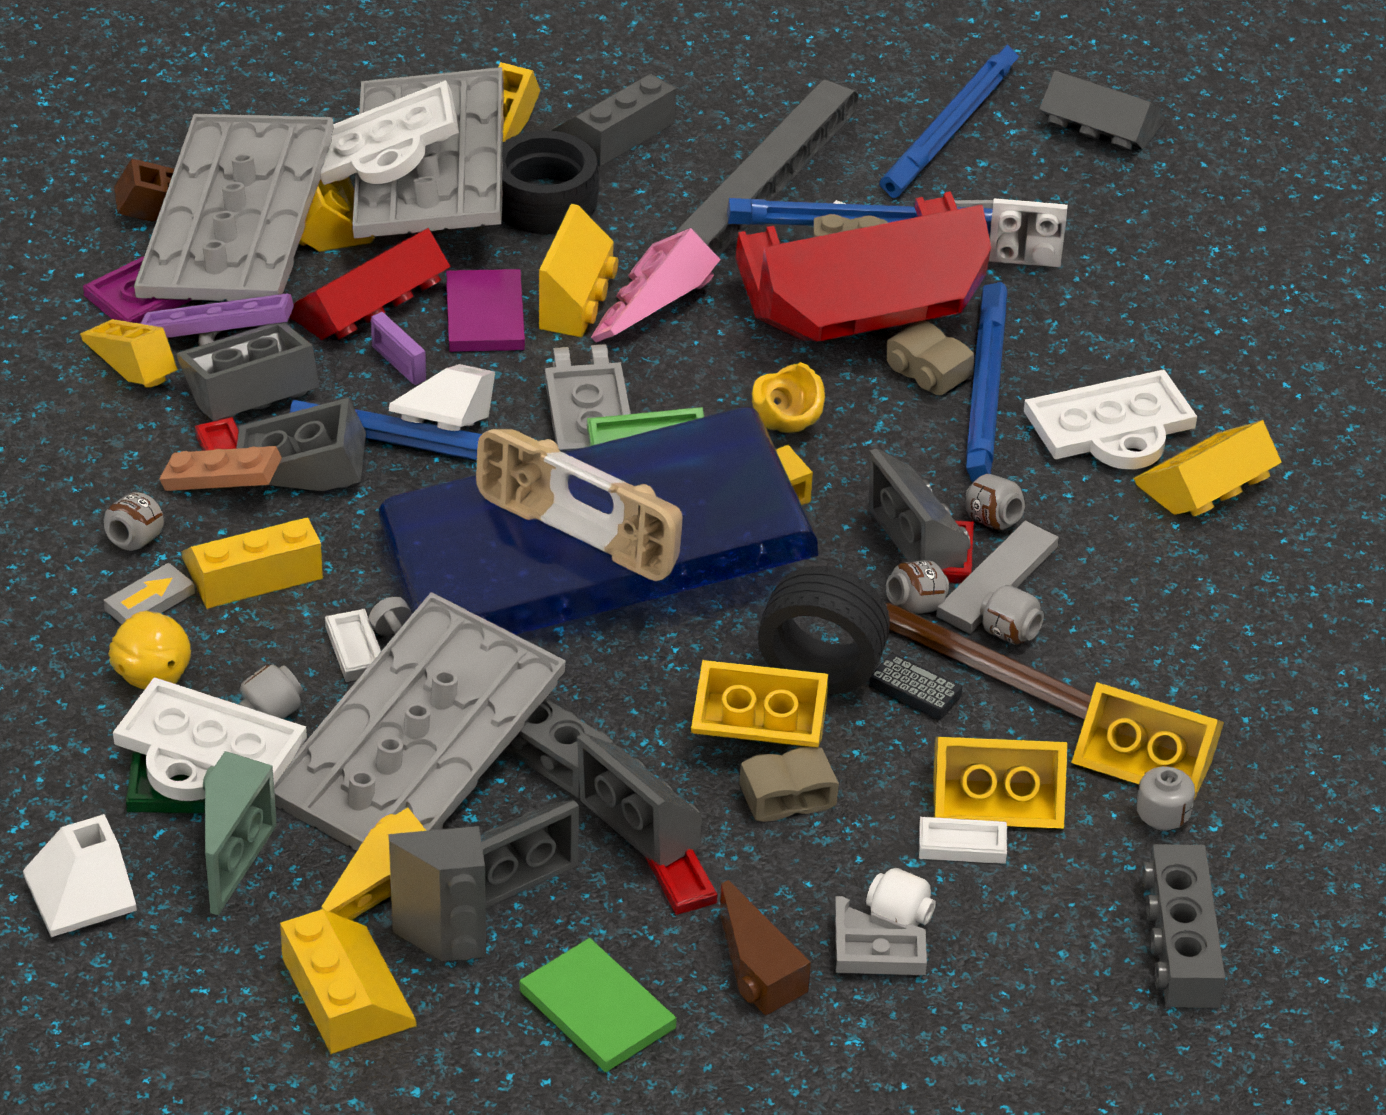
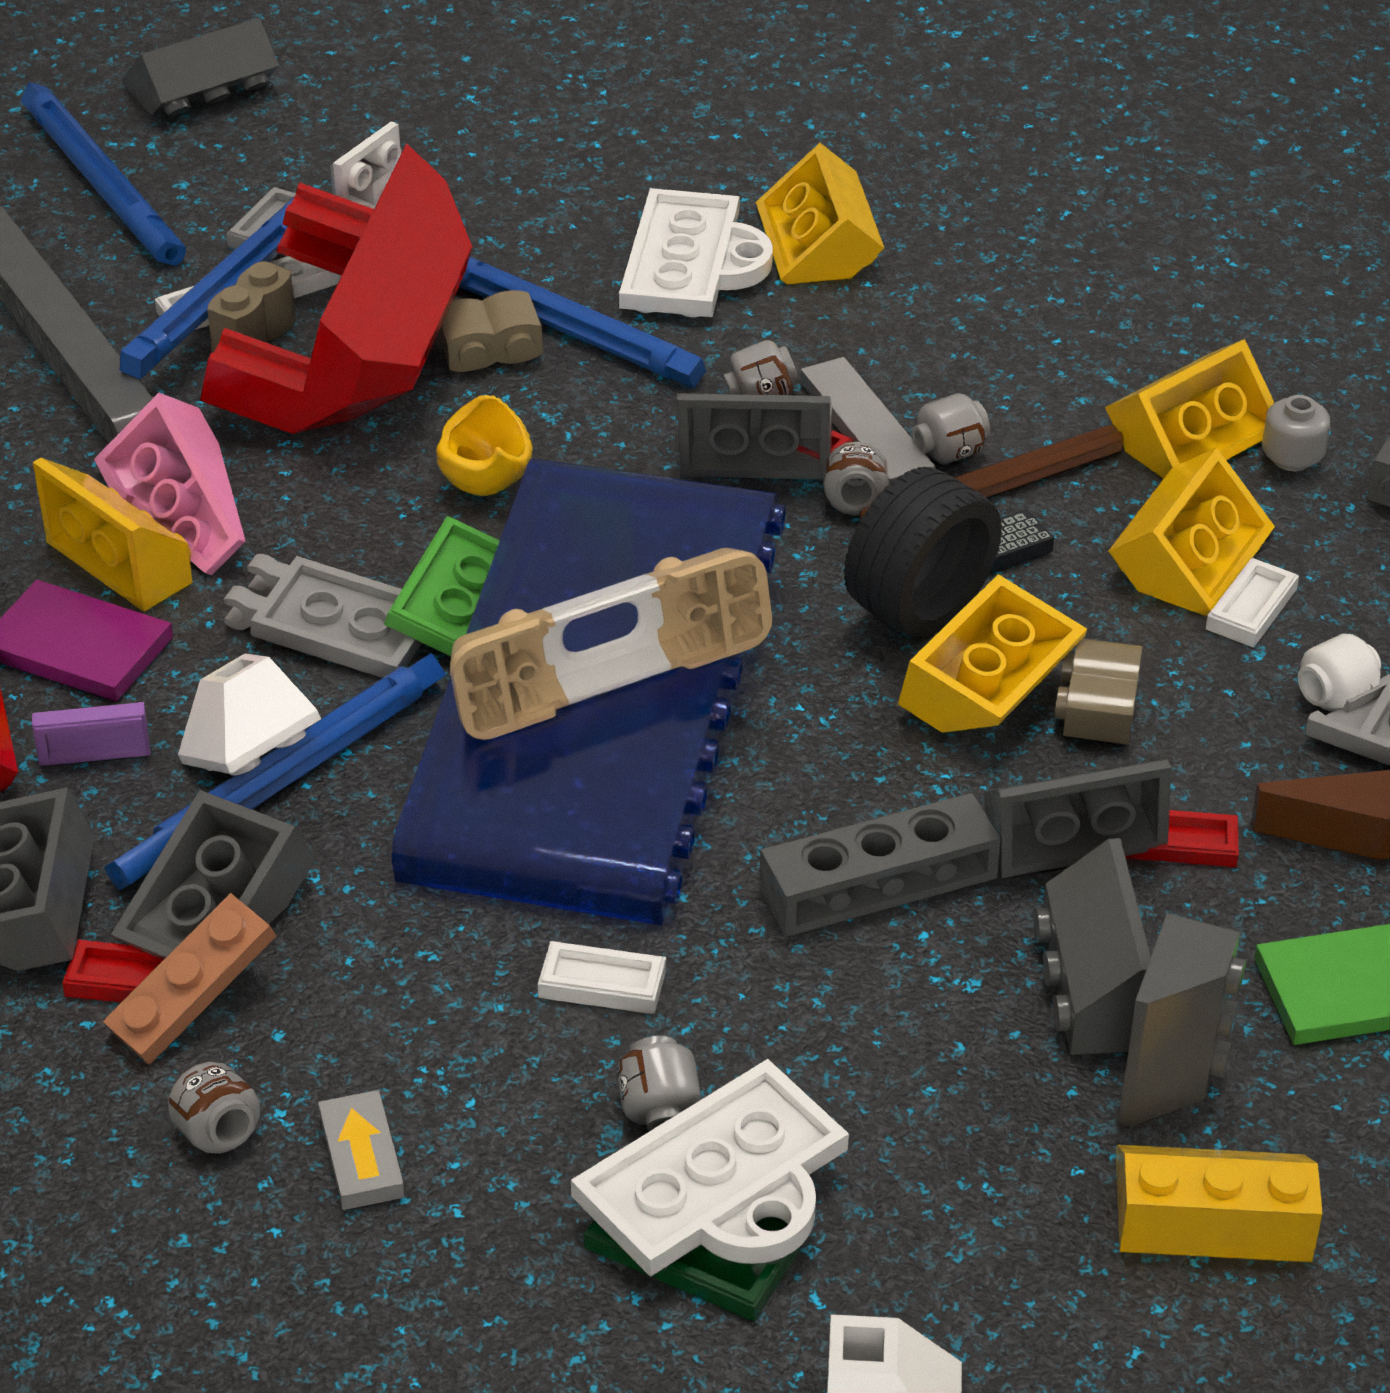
camera: 60 degrees left, 0 degrees up
yellow piece [108,611,191,689] -> none
yellow slope [181,517,323,609] -> none
sand green slope [203,751,277,916] -> none
light grey piece [274,592,566,851] -> none
yellow slope [322,807,426,920] -> none
light grey tile [369,597,412,636] -> none

